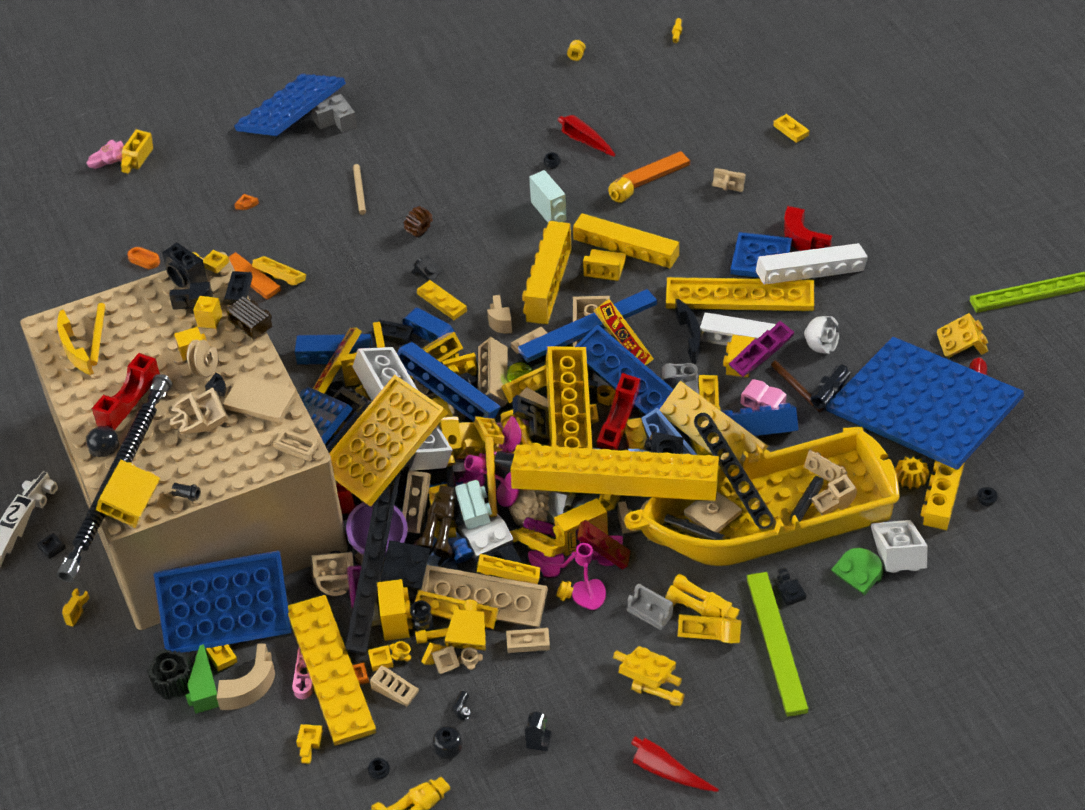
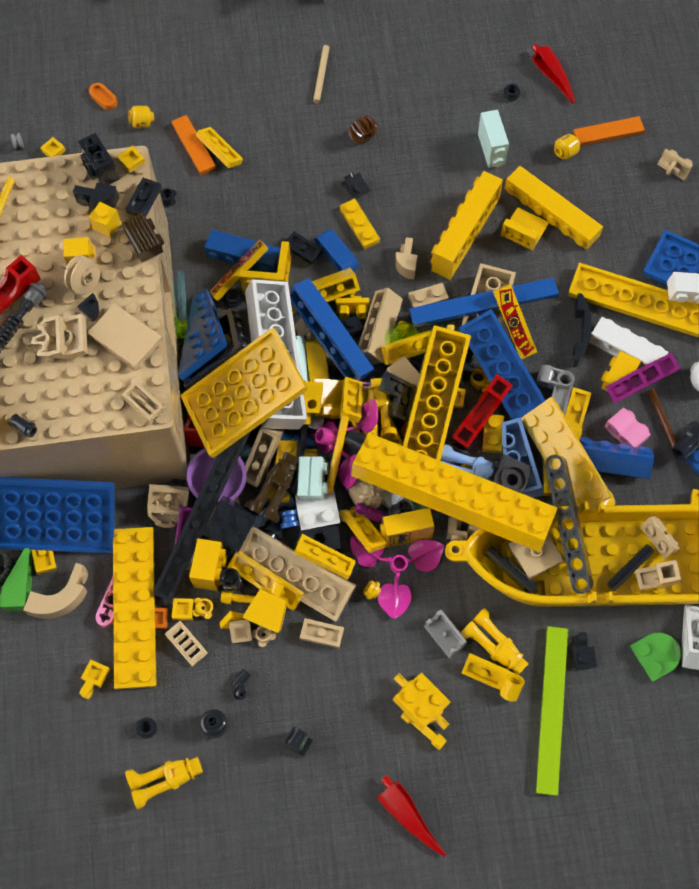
camera: 15 degrees right, 20 degrees up
orange tile [234,194,259,210] -> none
dark red plate [577,520,631,570] -> none

